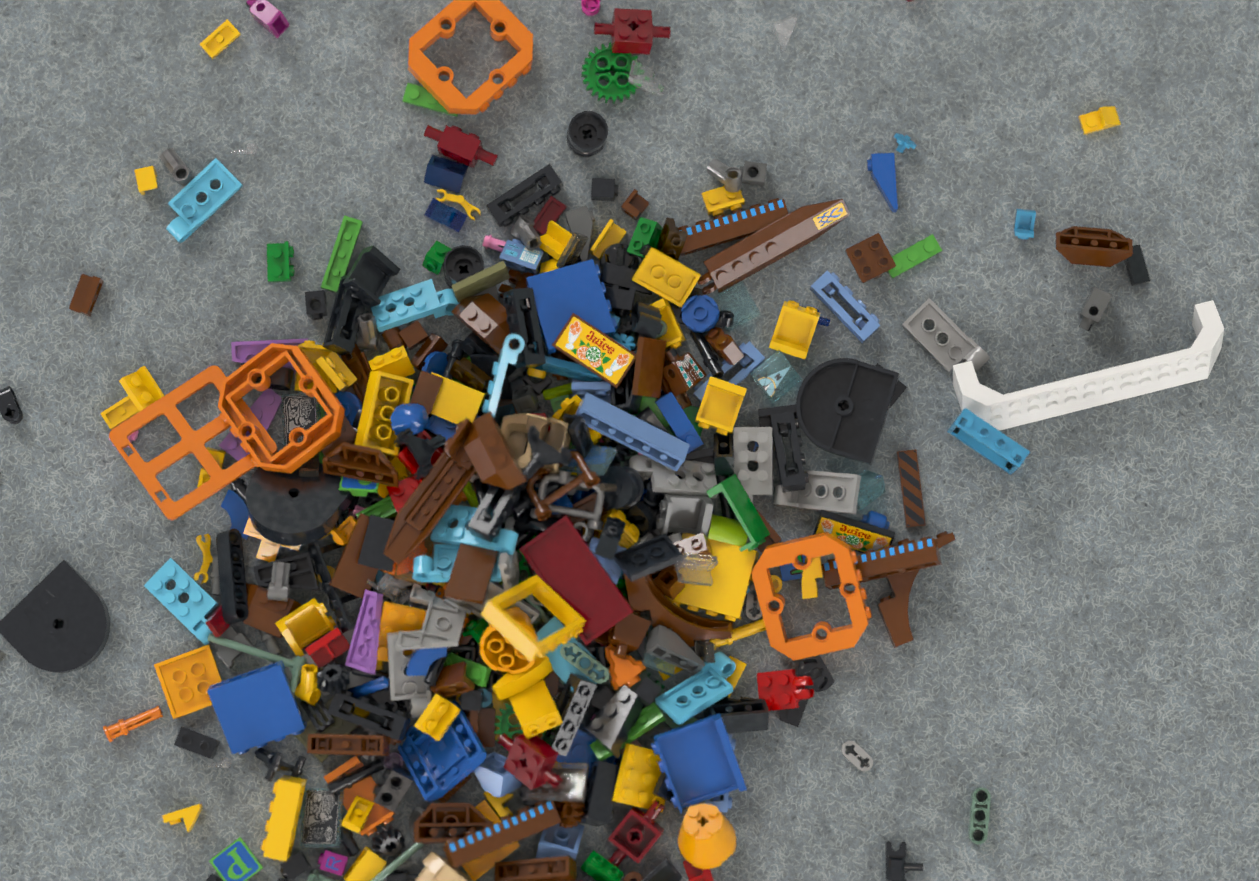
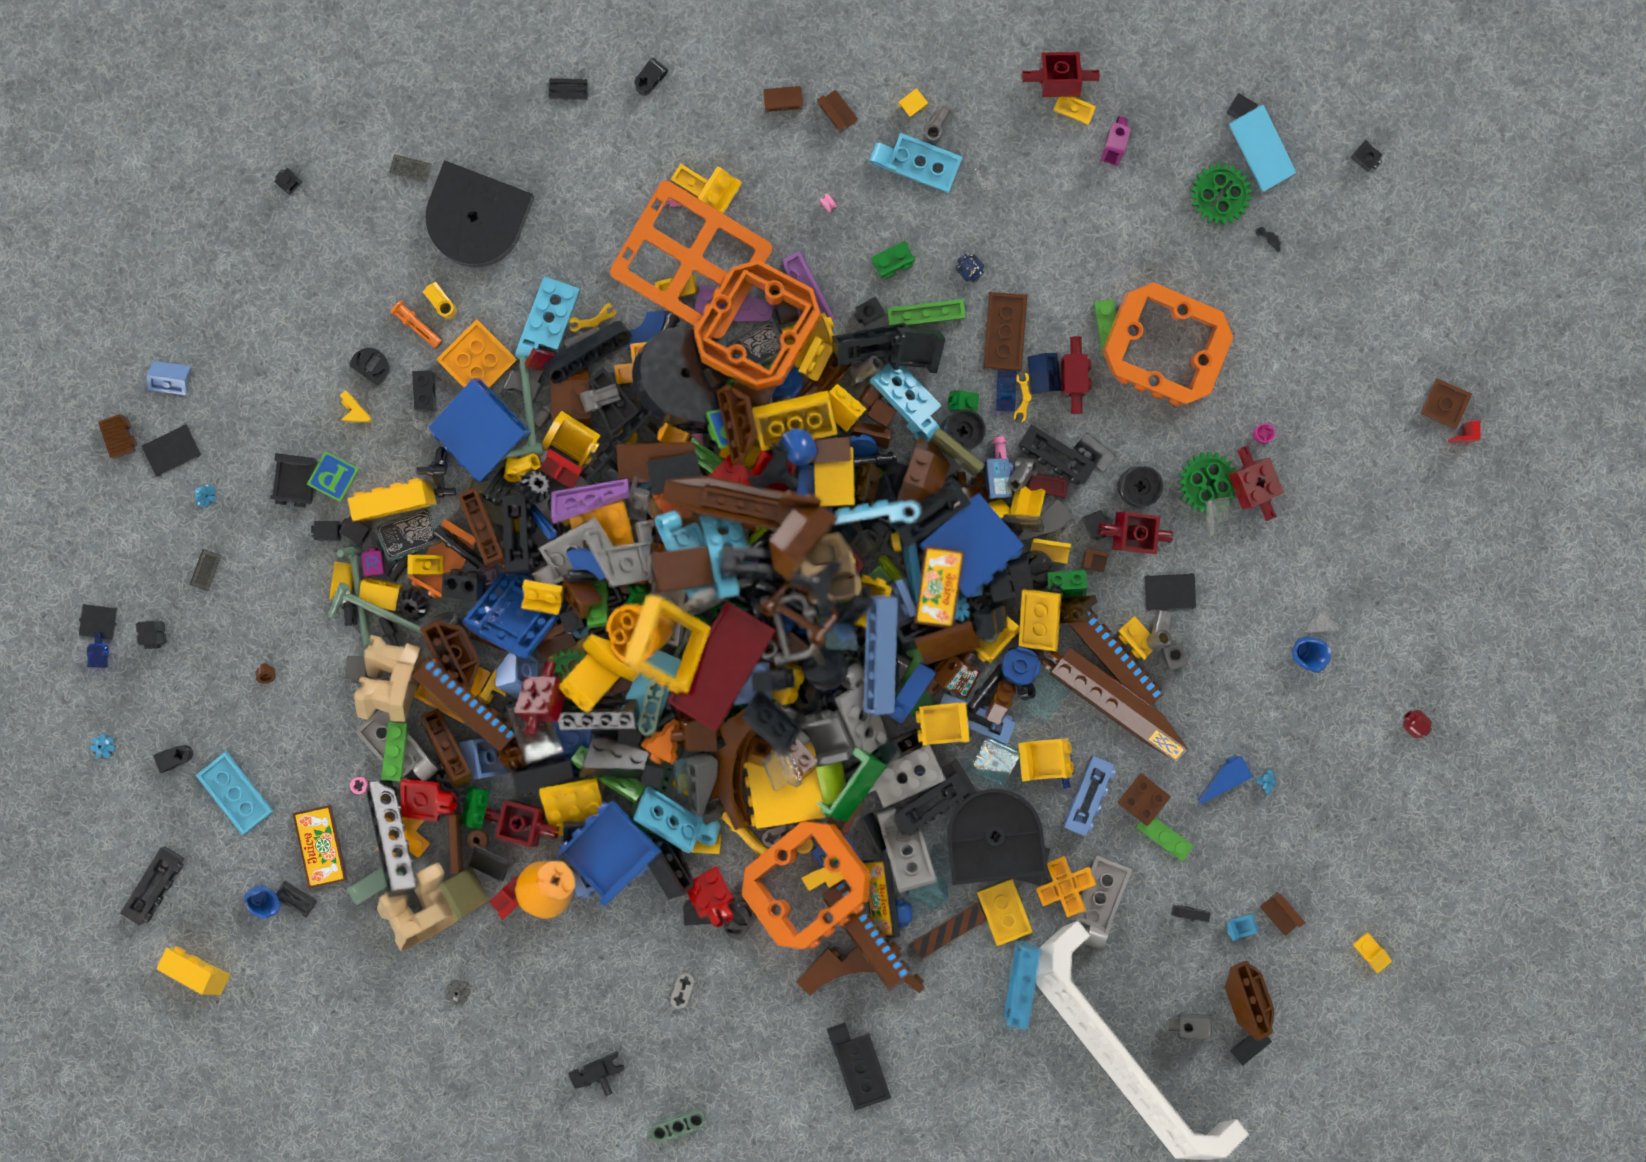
camera: 65 degrees right, 5 degrees up
none -> black piece [350,348,389,385]
none -> yellow piece [423,282,457,320]
none -> reddish brown panel [817,90,858,133]
none -> bright pink bush [819,194,837,213]
none -> black hinge [827,1022,891,1111]
none -> black slope [860,812,887,854]
none -> dark blue head [956,253,984,282]
none -> yellow tile [977,879,1033,946]
none -> reddish brown tile [983,292,1027,371]
none -> dark red brick [1022,52,1100,97]
none -> light orange plate [1036,856,1097,918]
none -> slope [1074,432,1116,472]
none -> dark red brick [1098,512,1173,554]
none -> black piece [1145,573,1196,611]
none -> black piece [1171,905,1211,922]
none -> reddish brown panel [1260,892,1305,935]
none -> blue hair [1292,637,1332,673]

